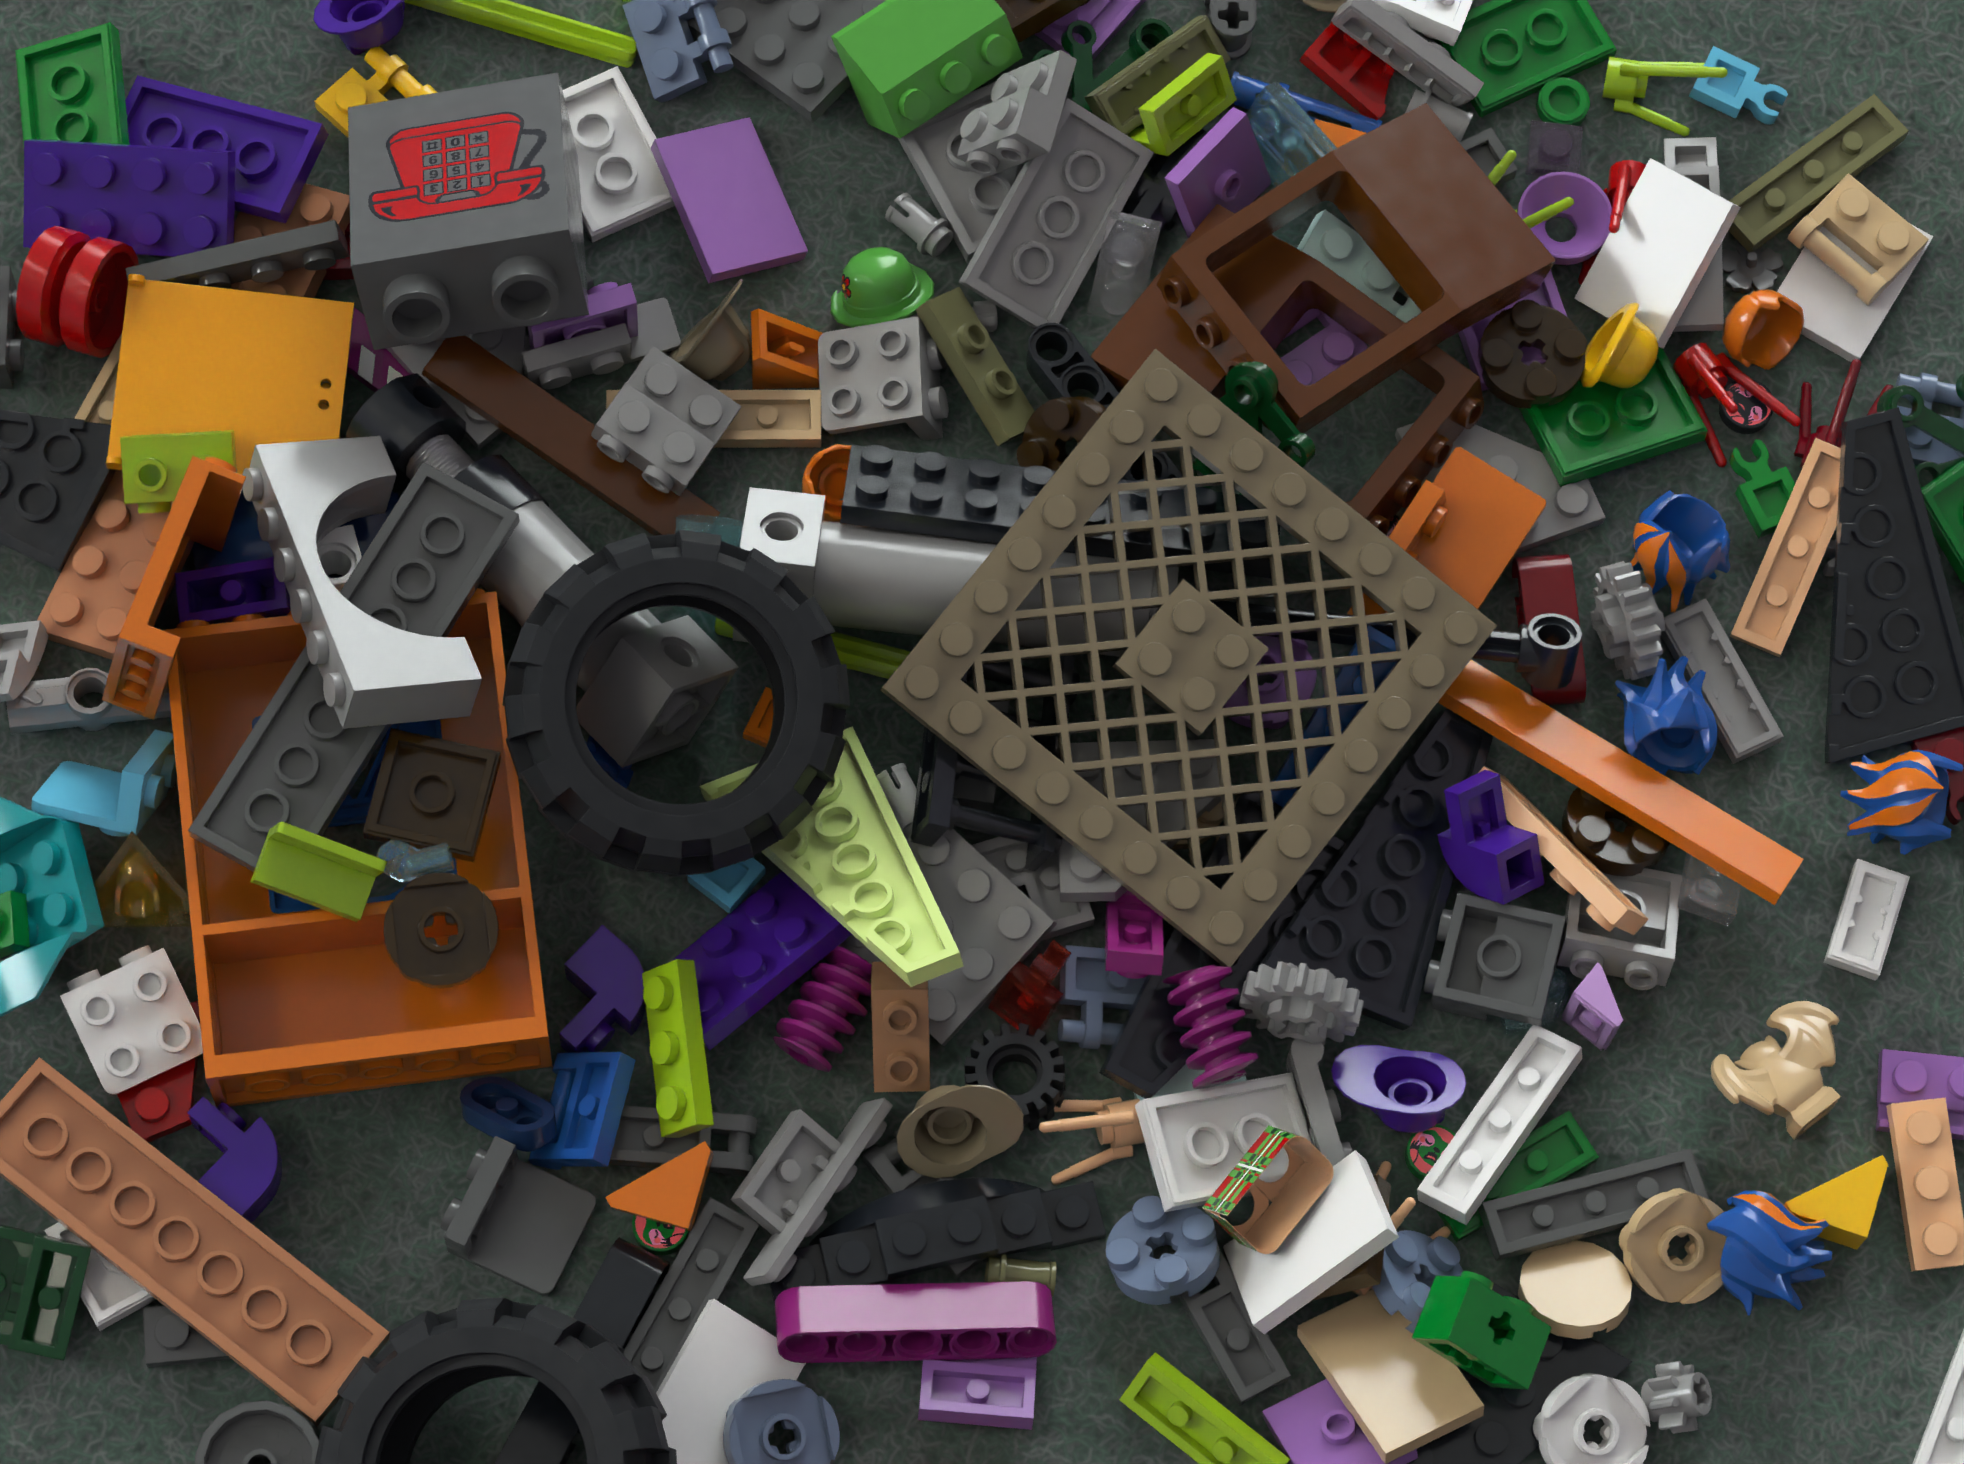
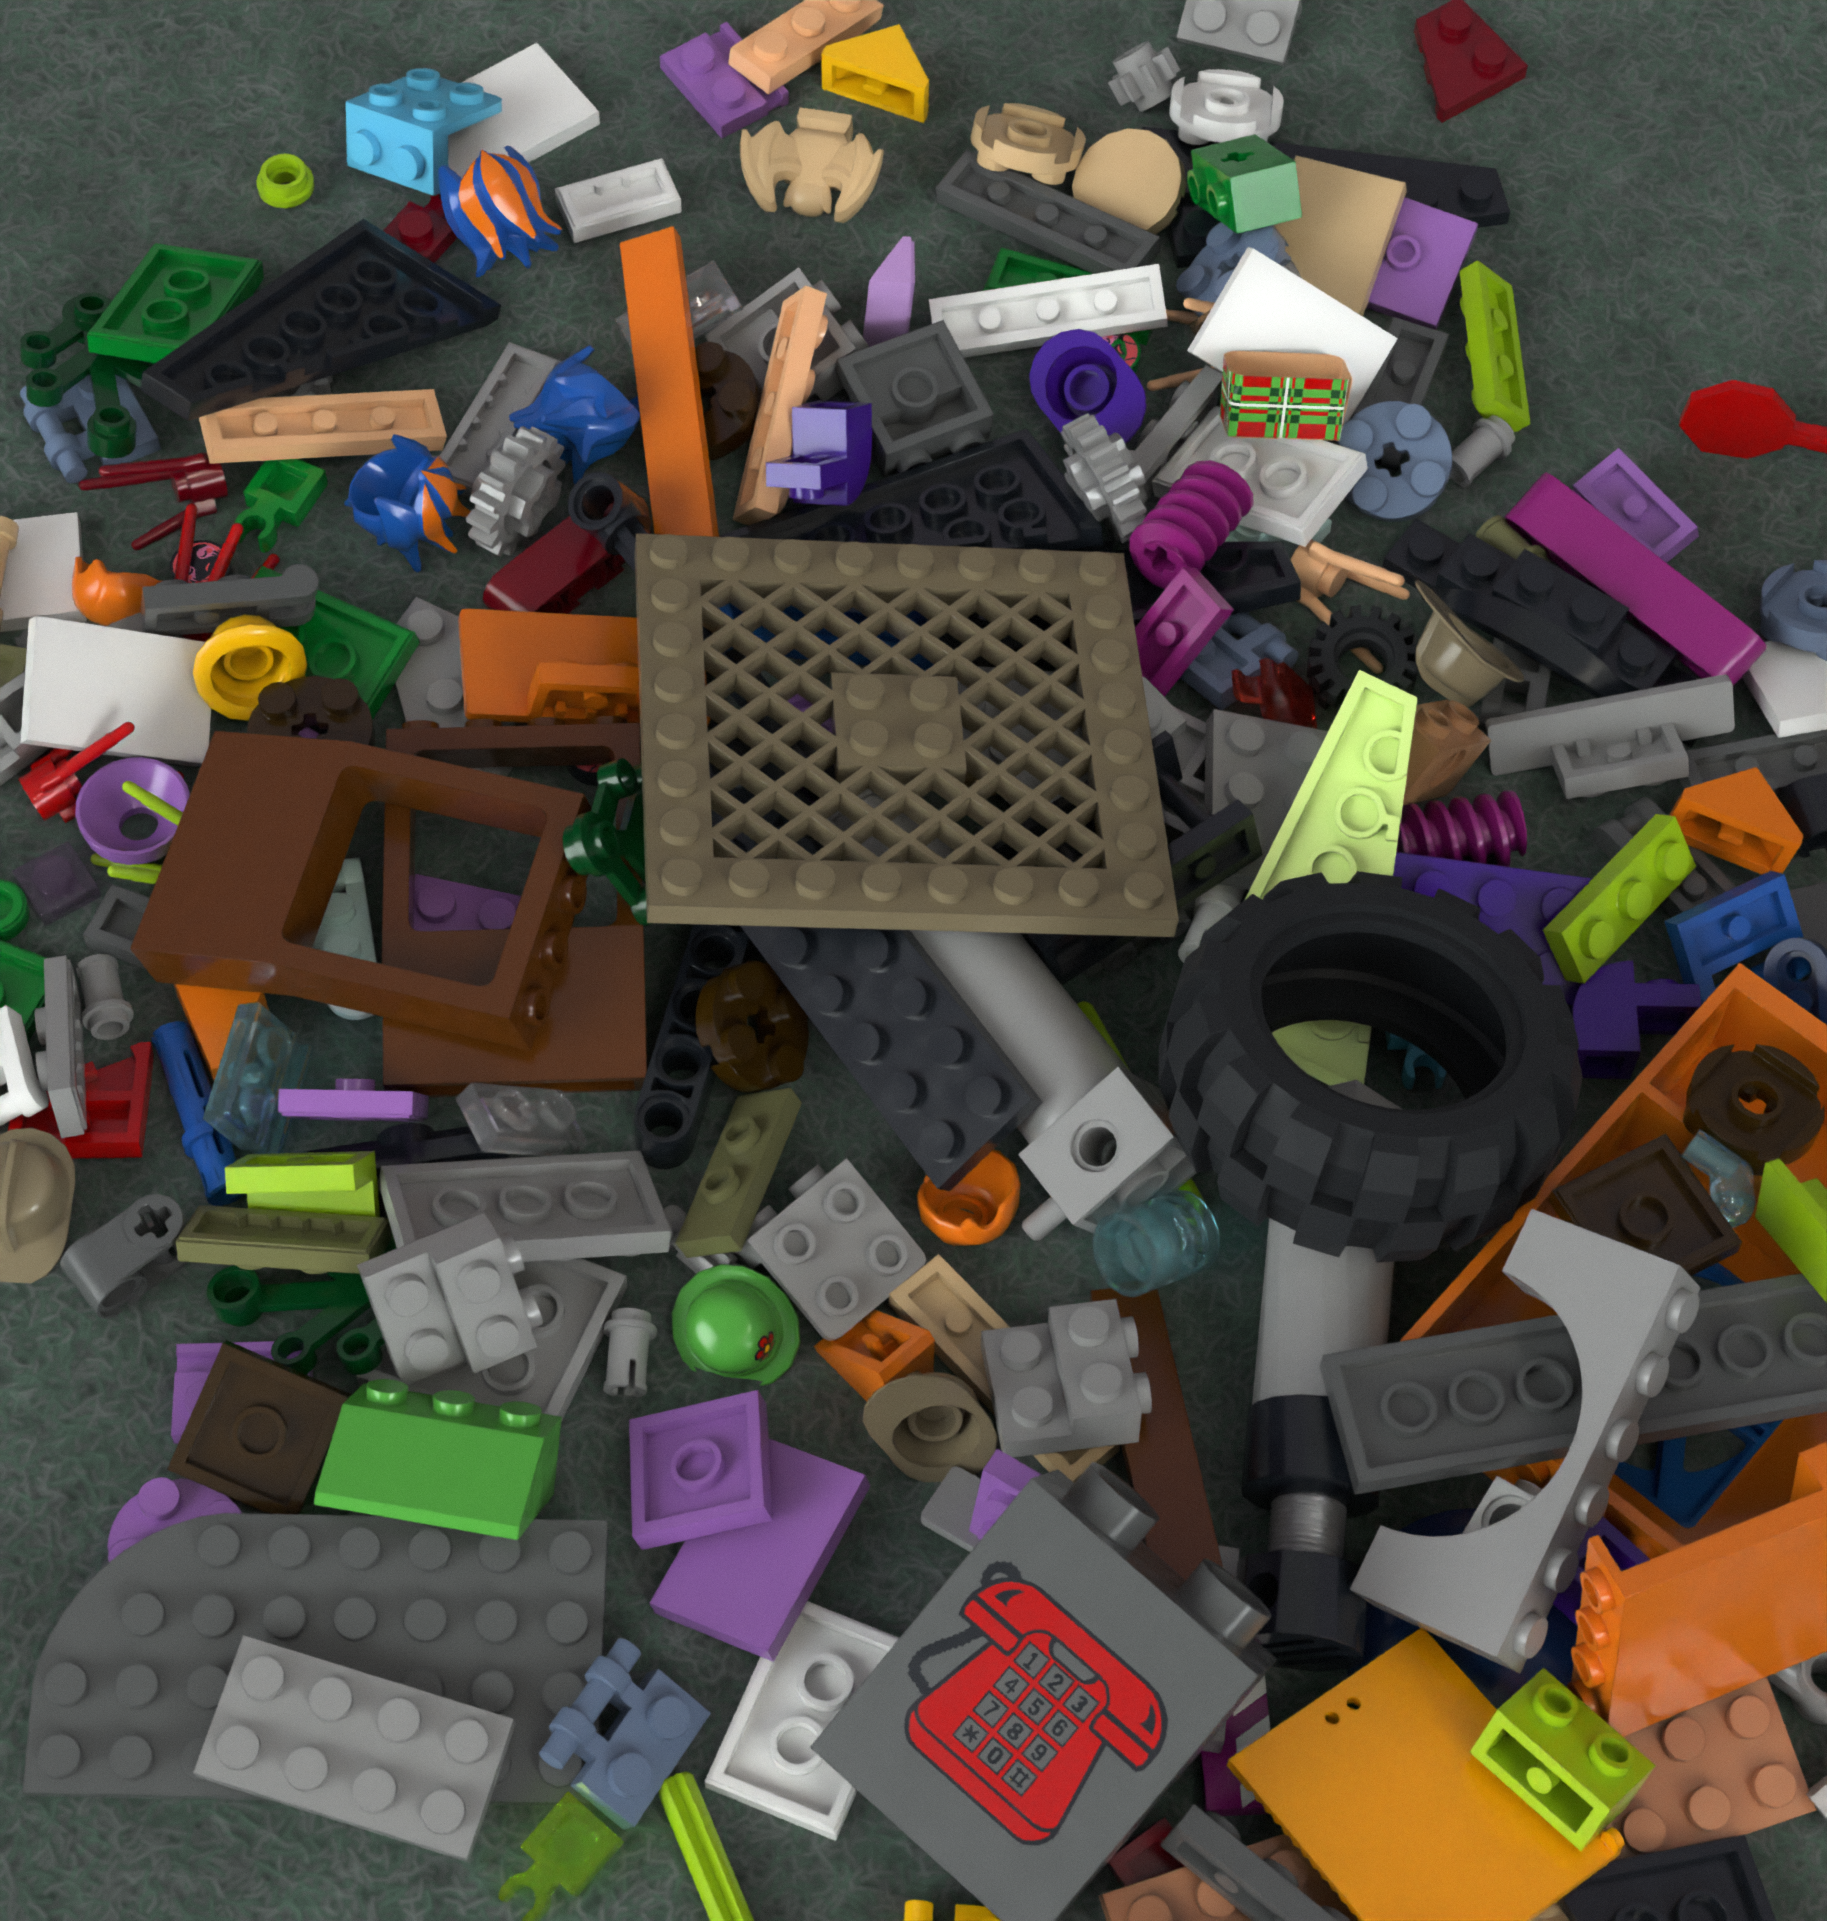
camera: 125 degrees left, 10 degrees down
blue hair [1706,1191,1832,1316] -> none
none -> dark grey plate [141,564,319,636]
none -> medium lavender plate [629,1390,773,1550]
none -> light grey pin [1450,416,1515,488]

